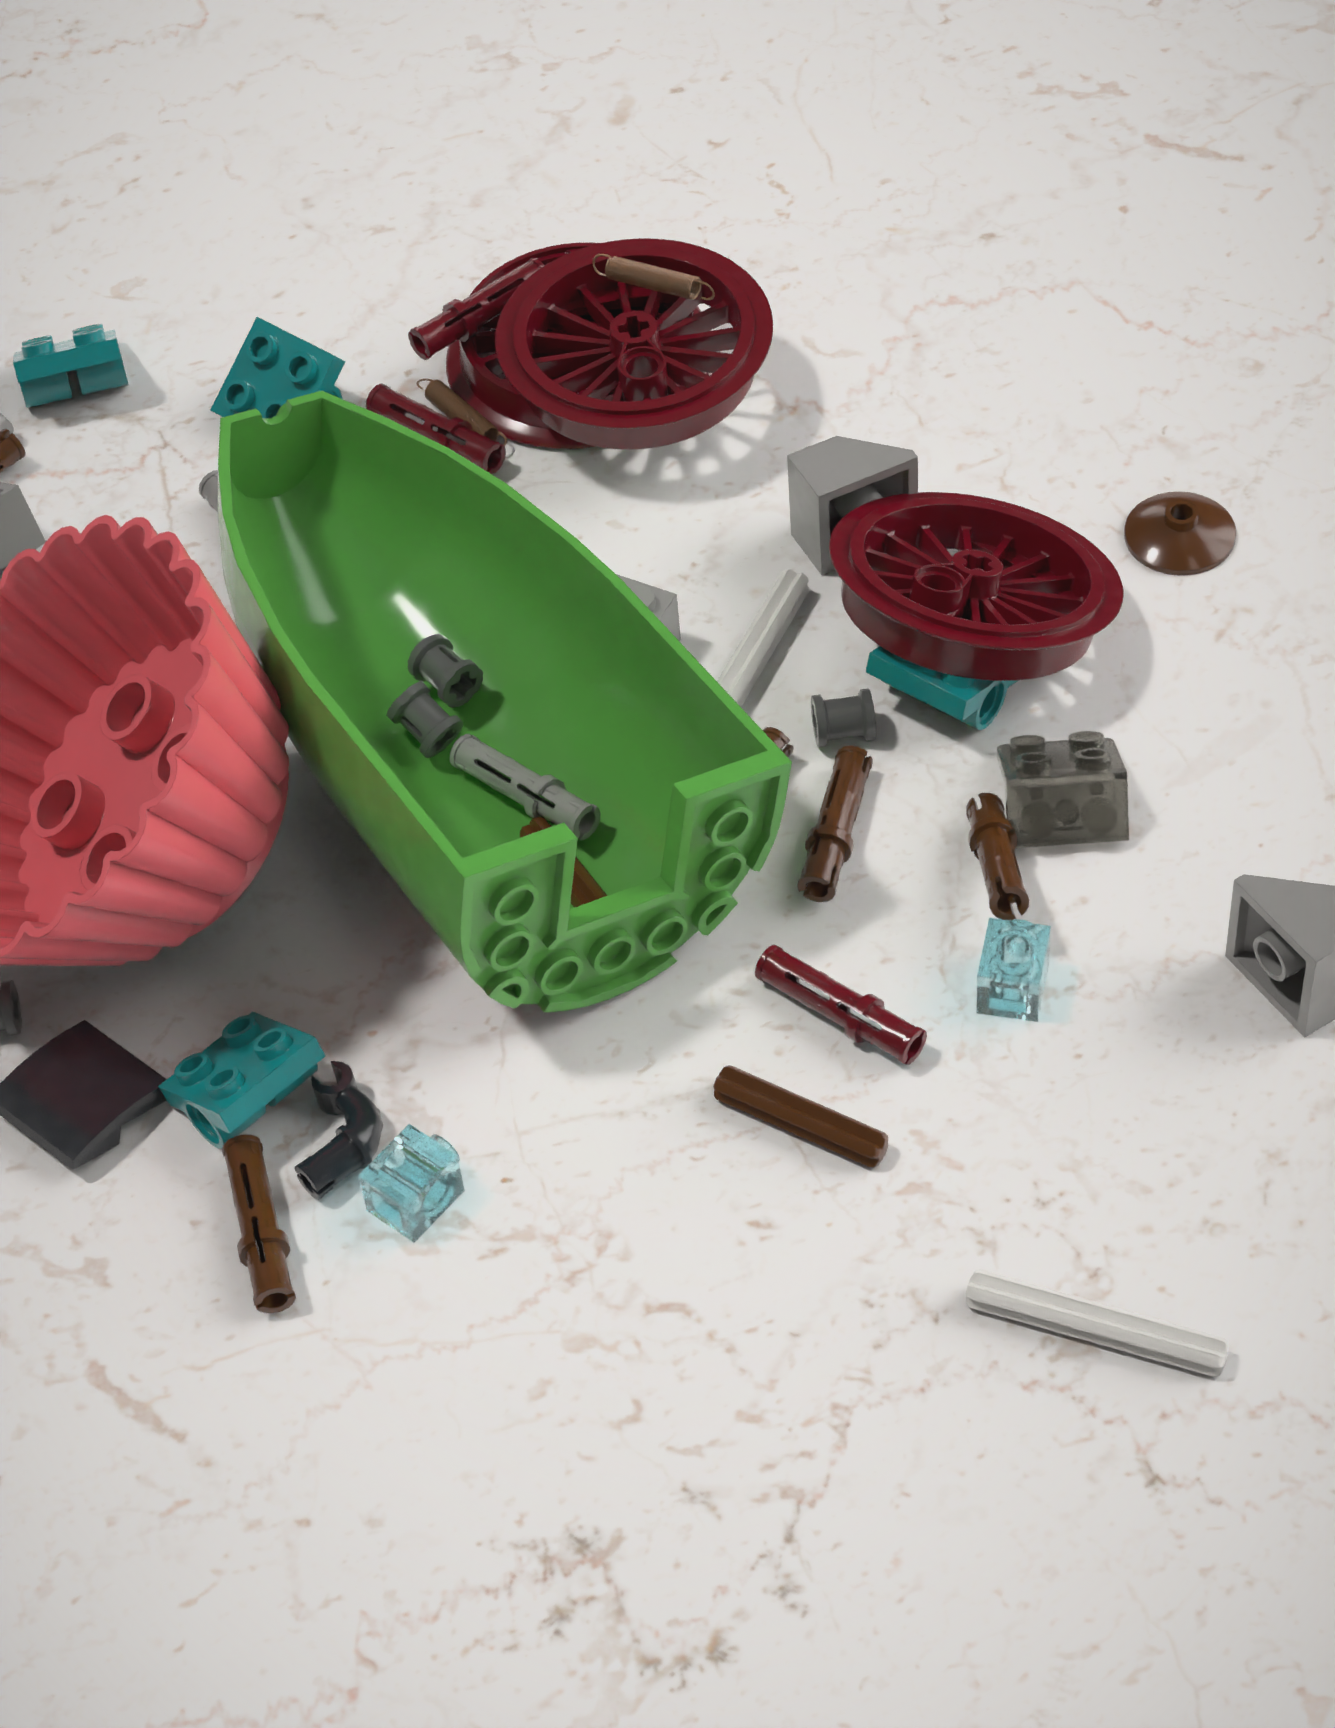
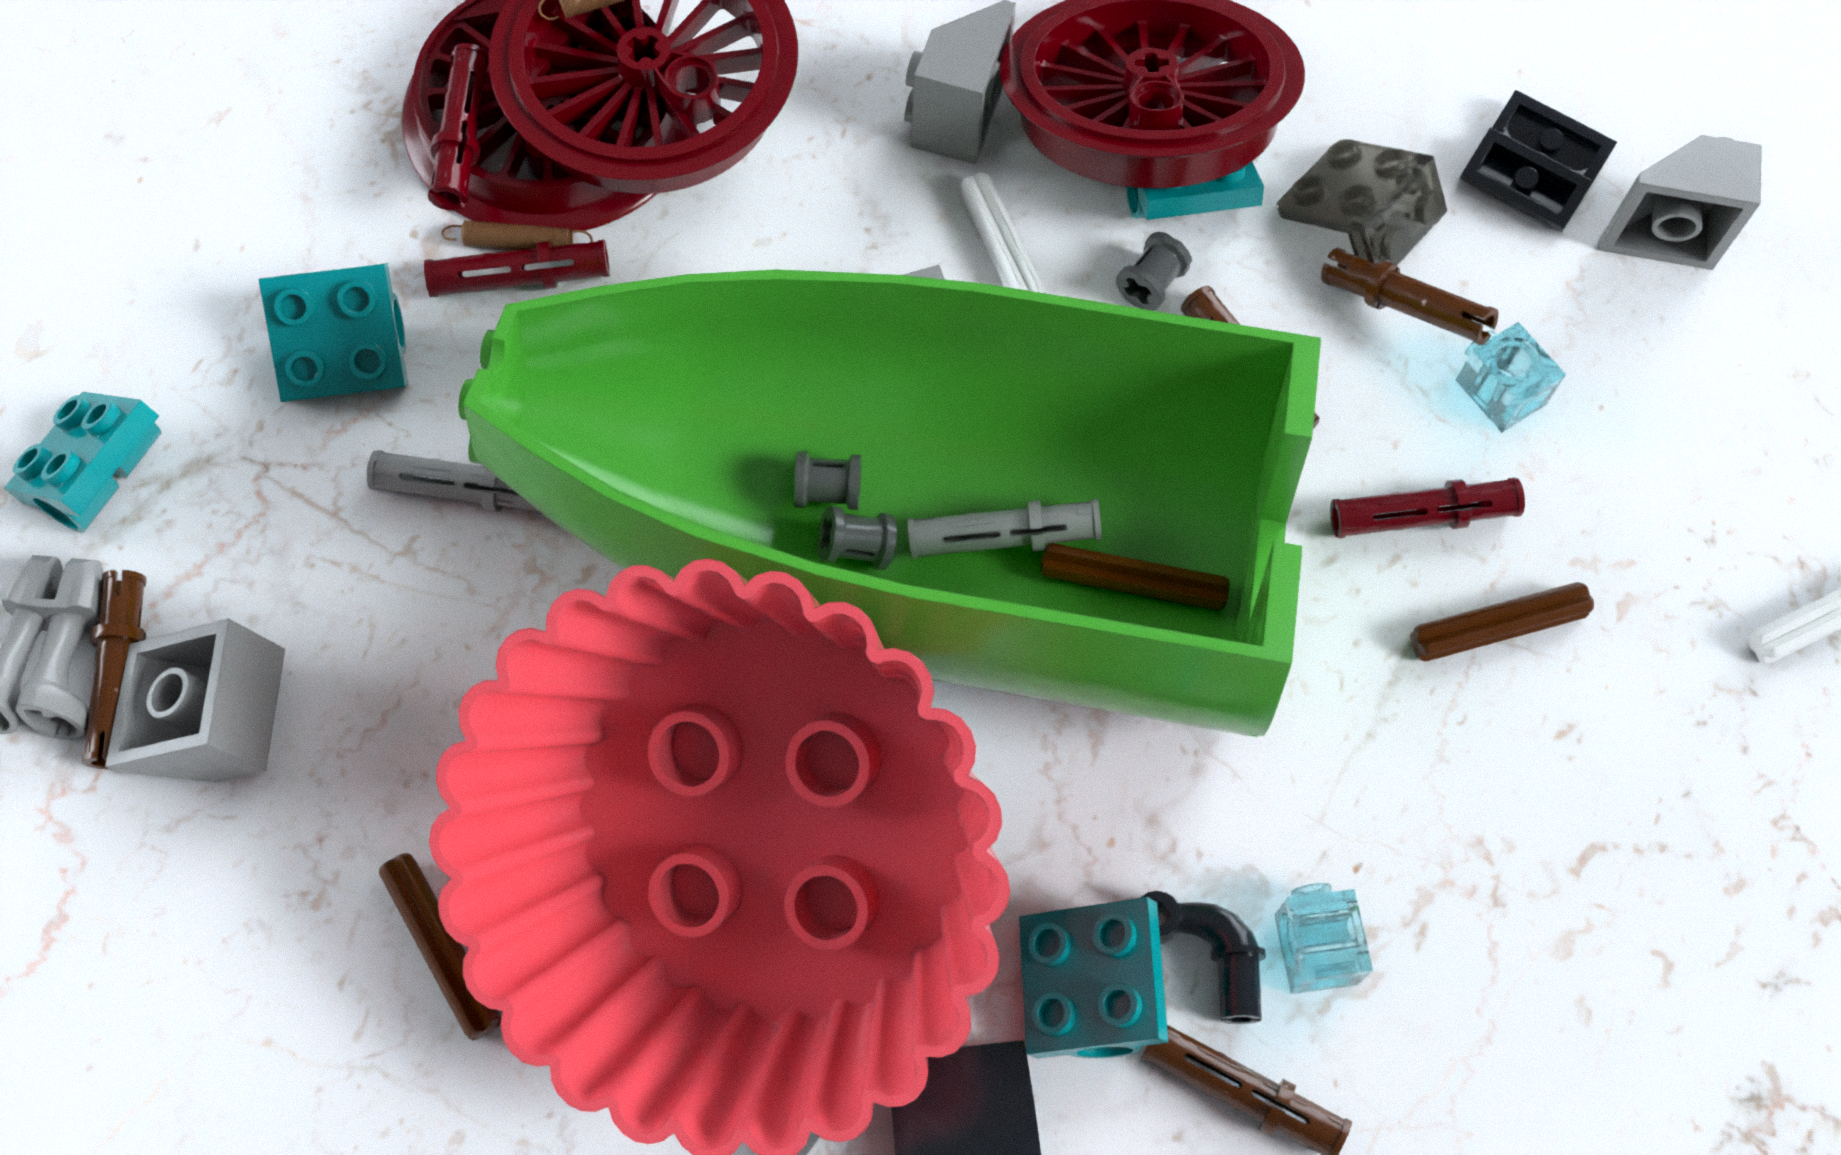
camera: 55 degrees left, 15 degrees up
none -> black slope [1460,89,1617,232]

